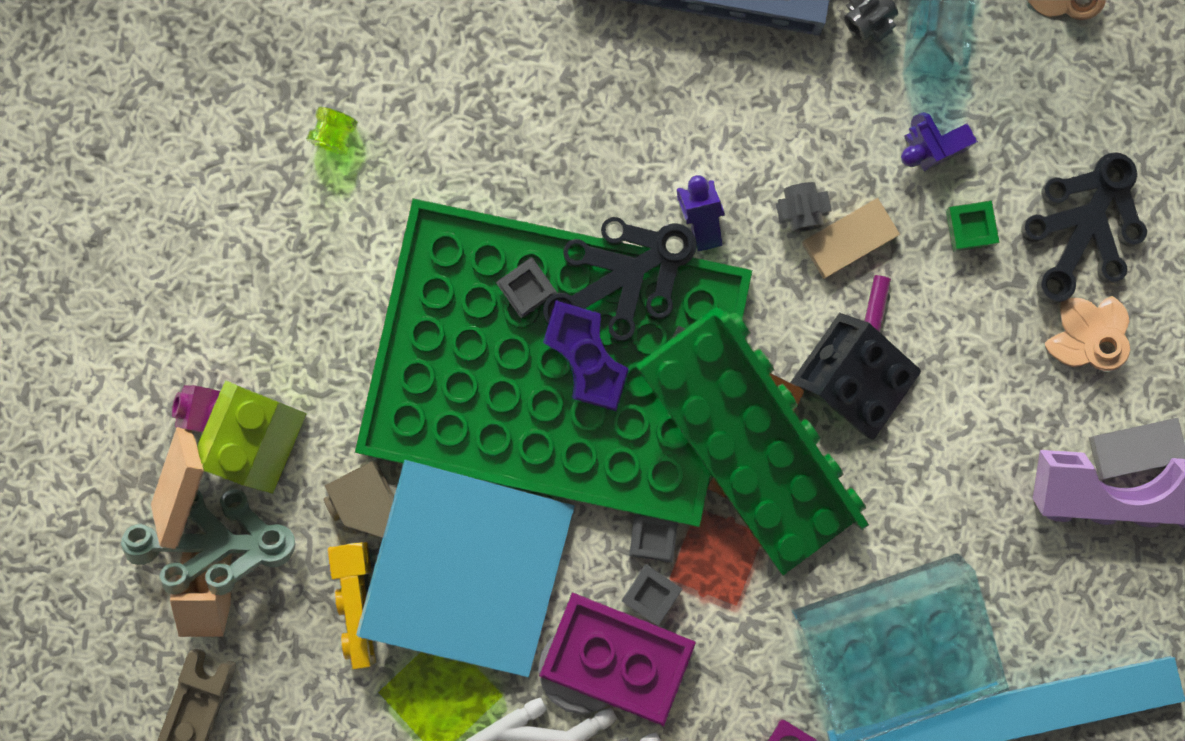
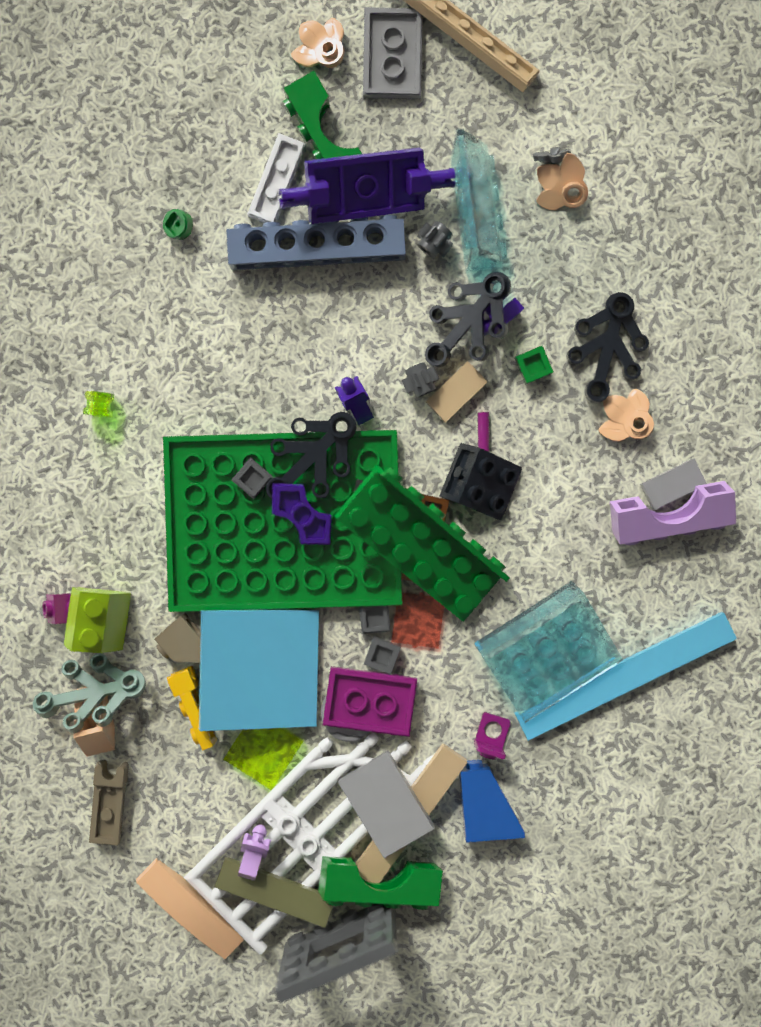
camera: 20 degrees left, 5 degrees up
light nougat tile [151,427,204,549] -> none
none -> black plant [425,272,511,367]

